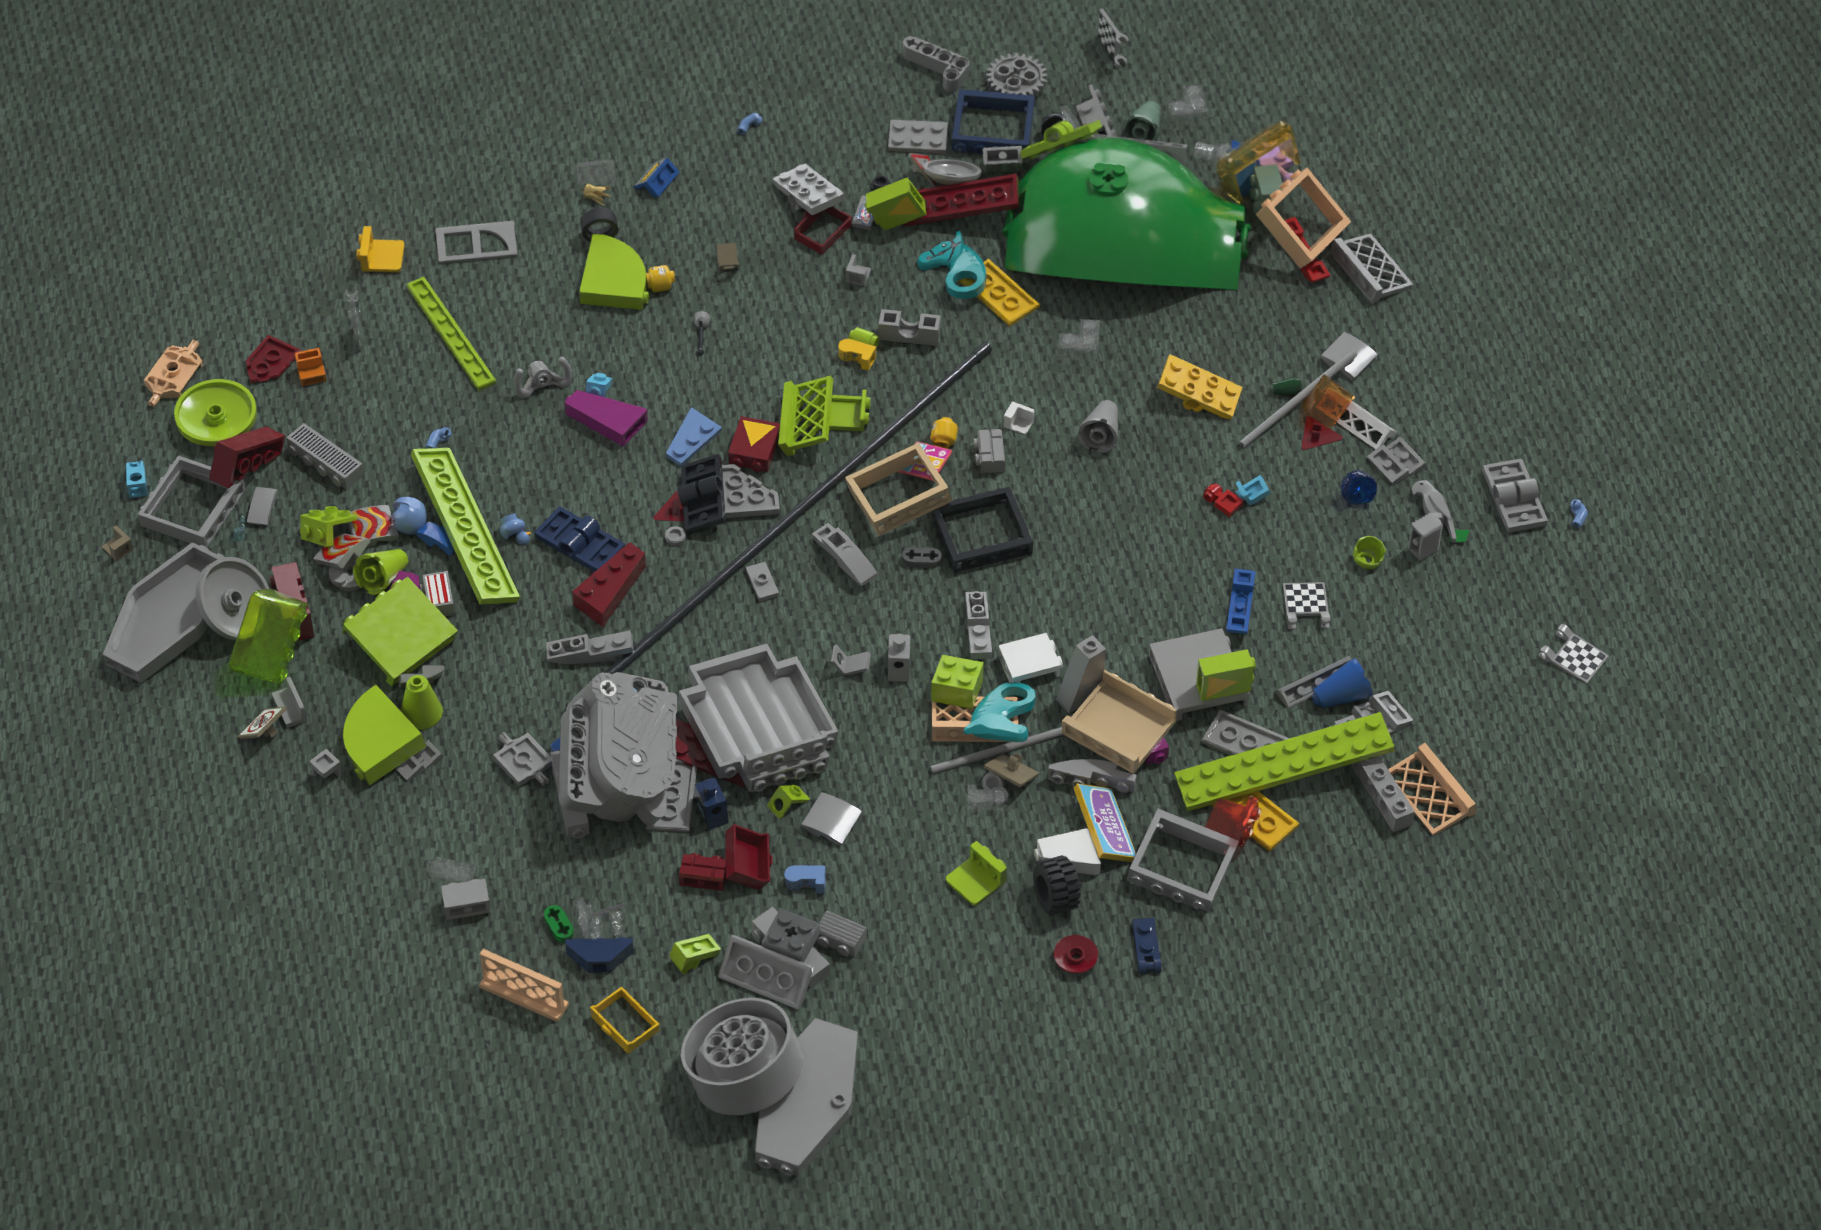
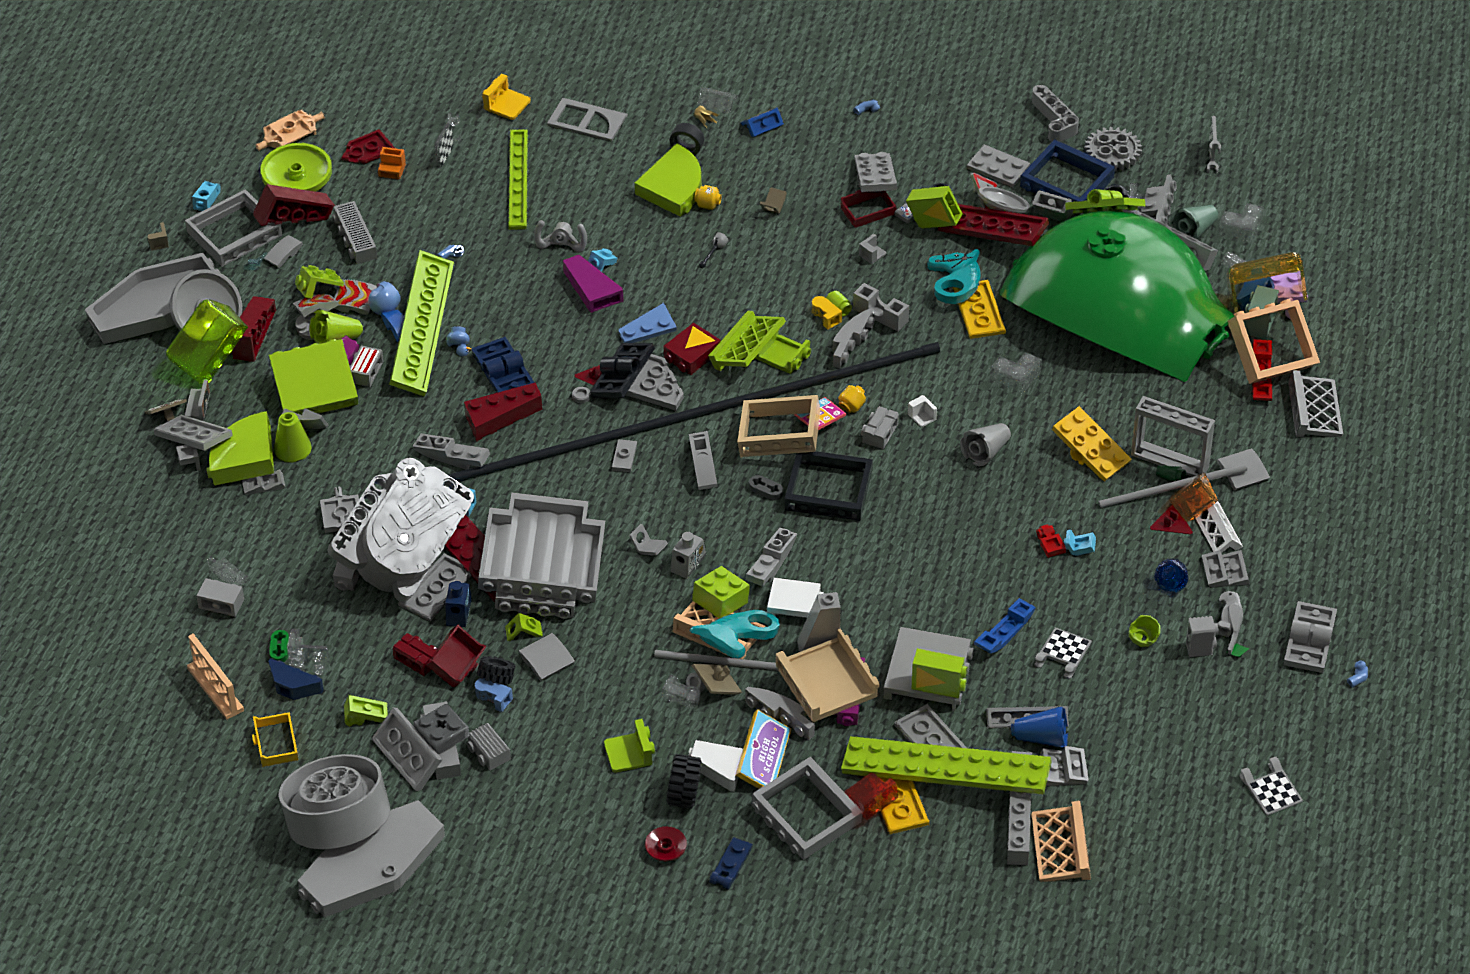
camera: 30 degrees right, 5 degrees down
none -> light grey tile [153,415,233,451]
none -> black tyre [477,656,516,684]
none -> light grey slope [833,309,875,368]
none -> light grey window [1131,396,1215,477]

